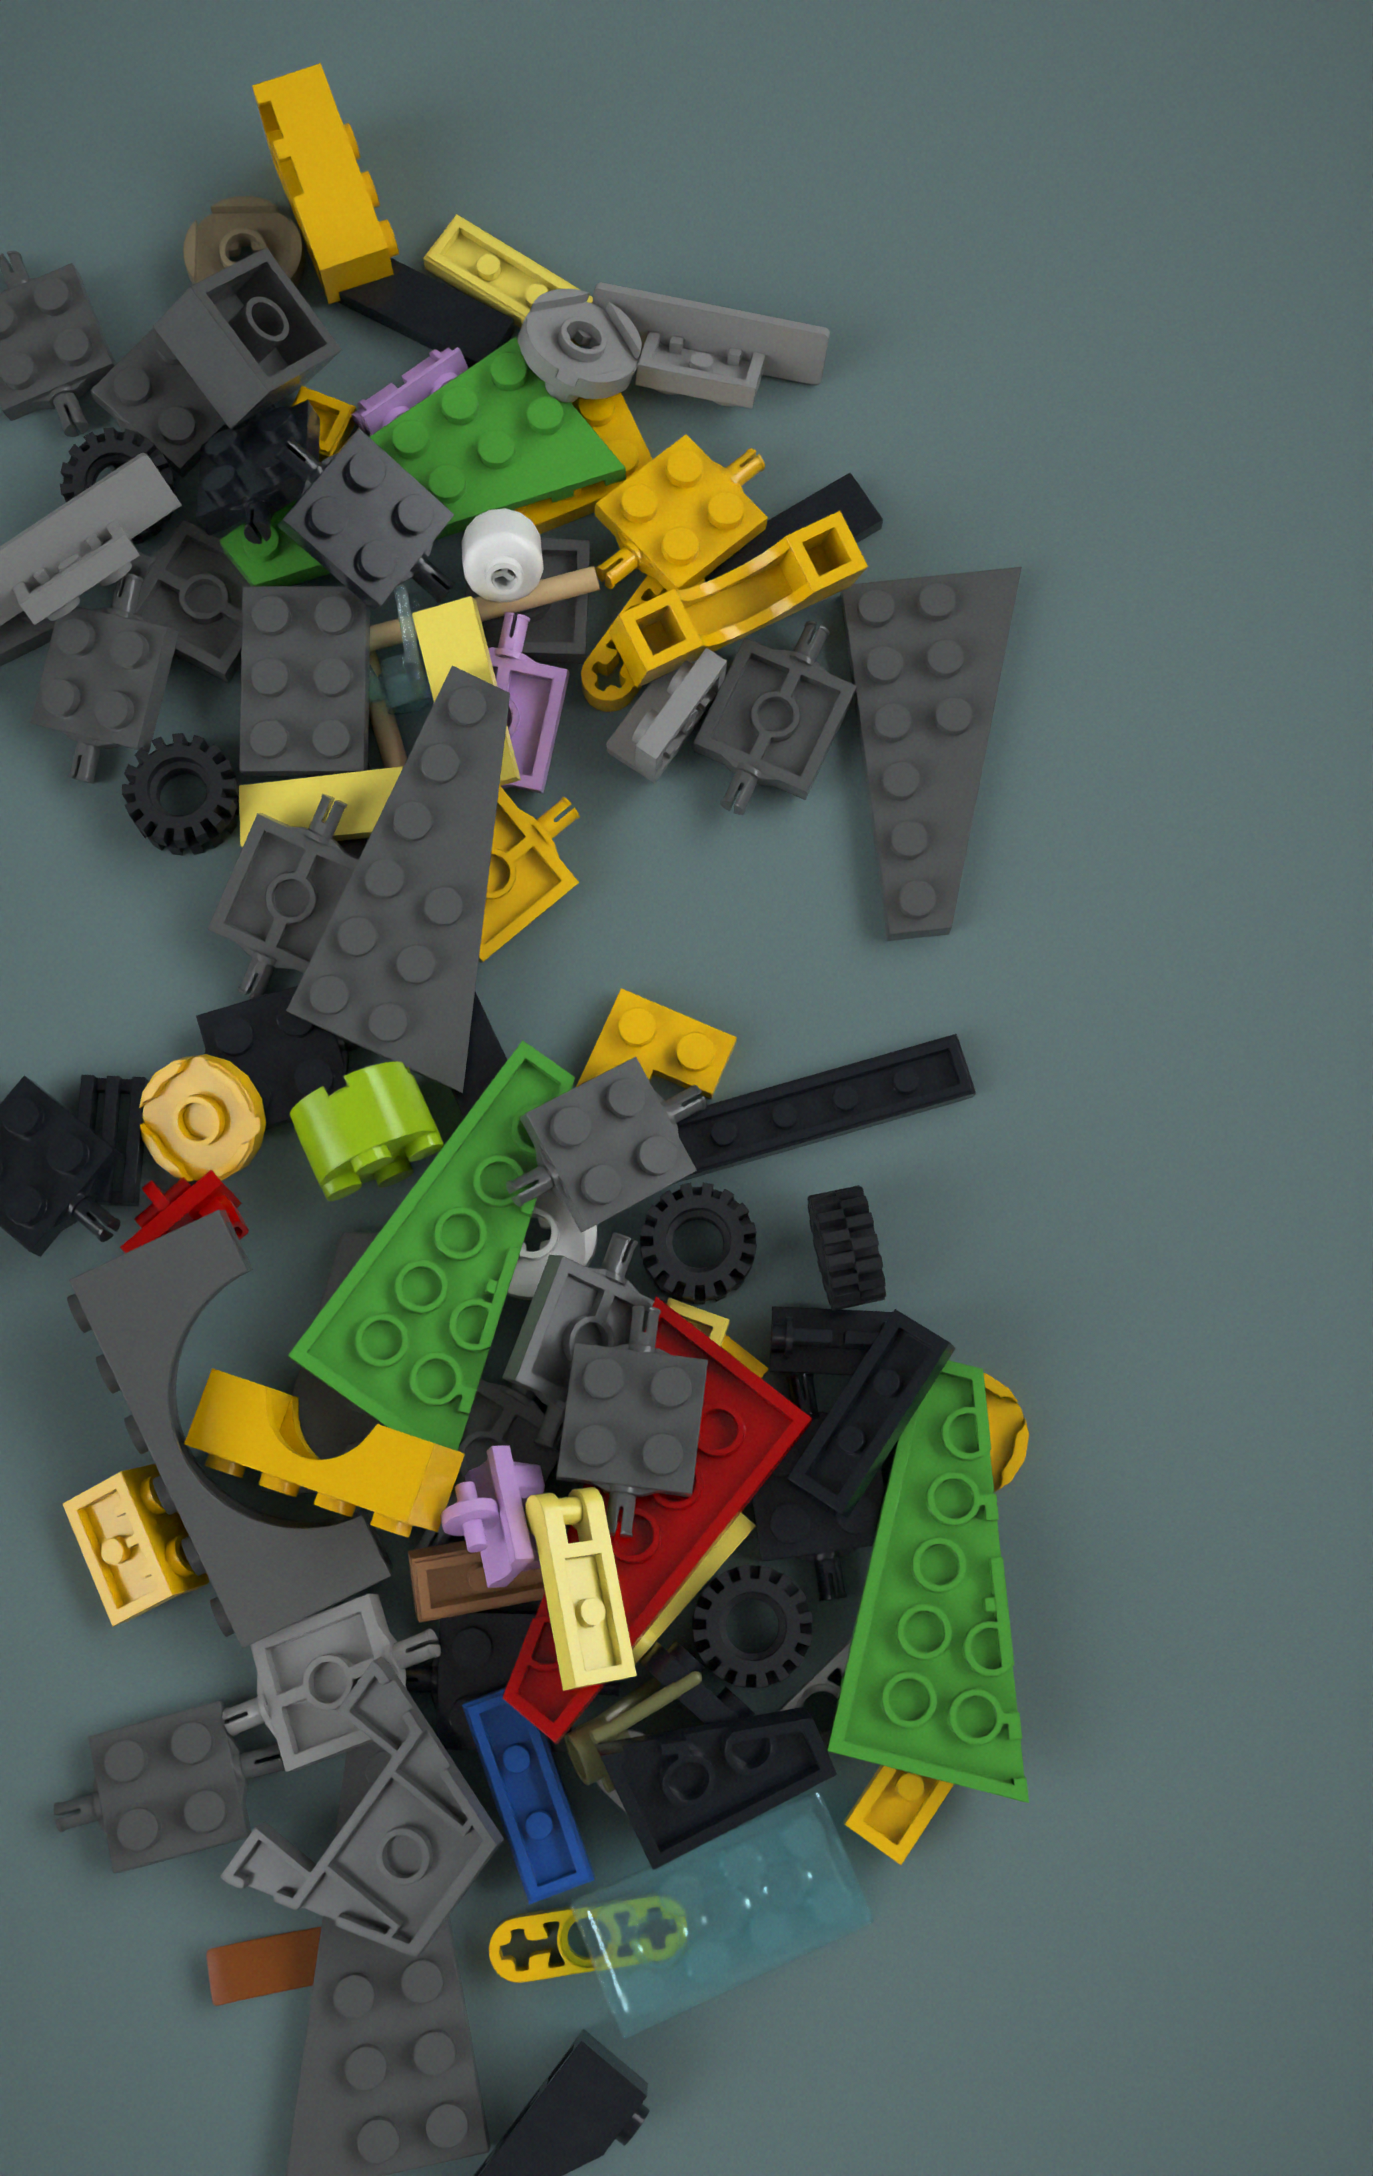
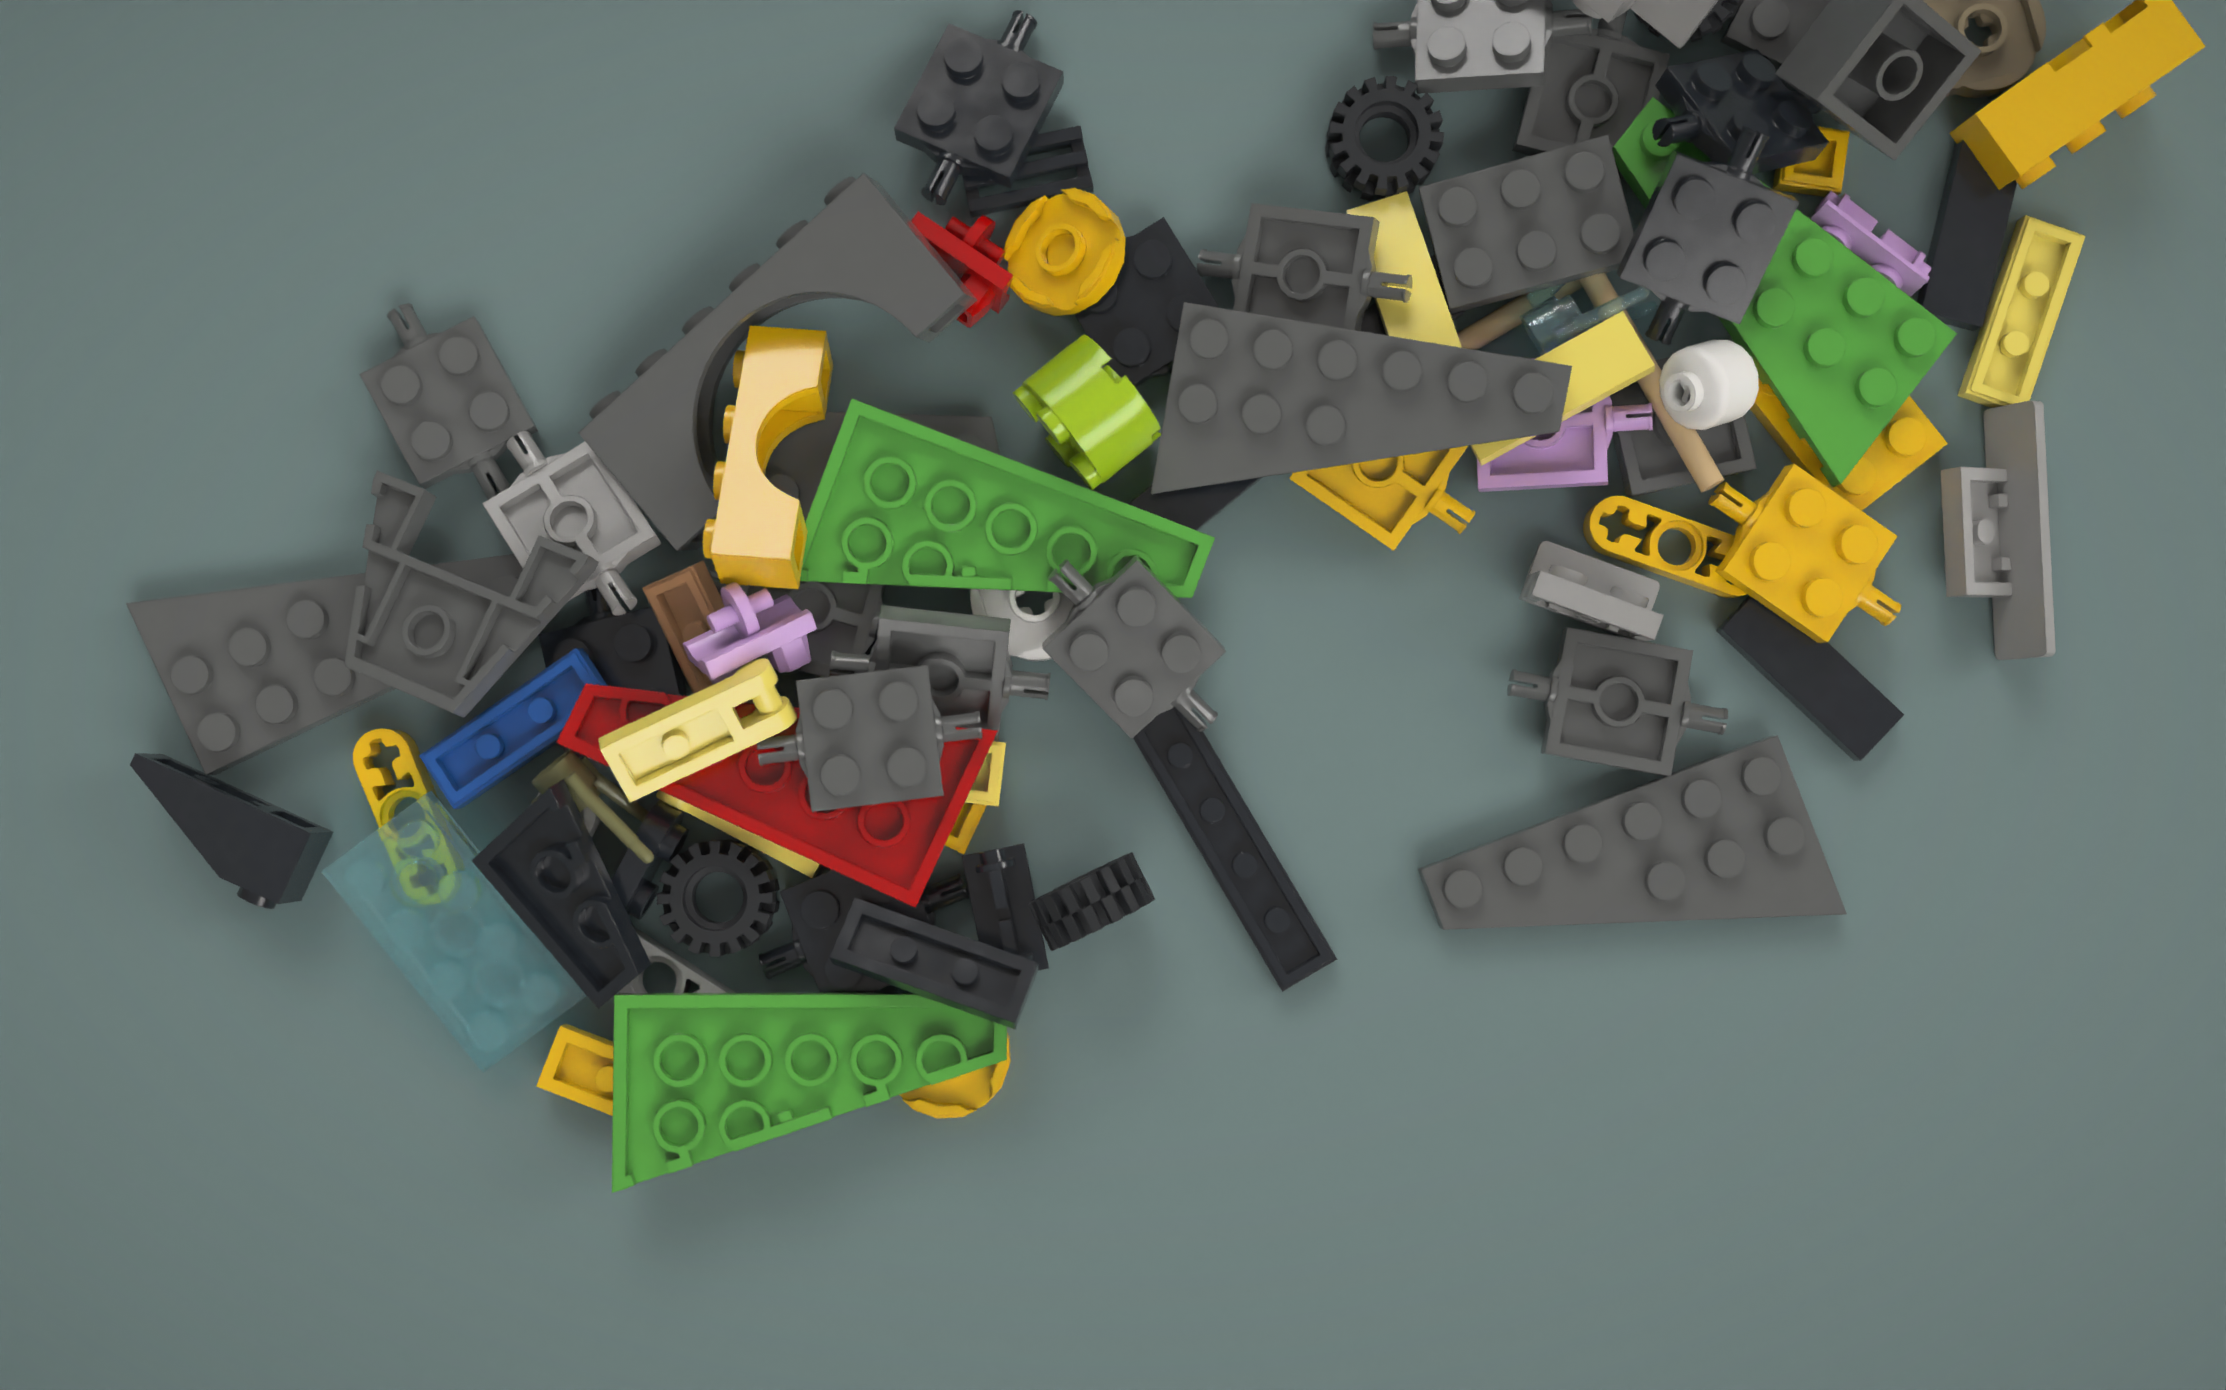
camera: 80 degrees right, 10 degrees up
yellow bracket [63,1464,209,1627] -> none
dark orange sticker [206,1927,321,2006] -> none
light grey plate [518,289,642,403] -> none
yellow plate [576,988,737,1099] -> none
yellow arch [609,511,868,688] -> none
black tyre [640,1182,757,1305] -> none

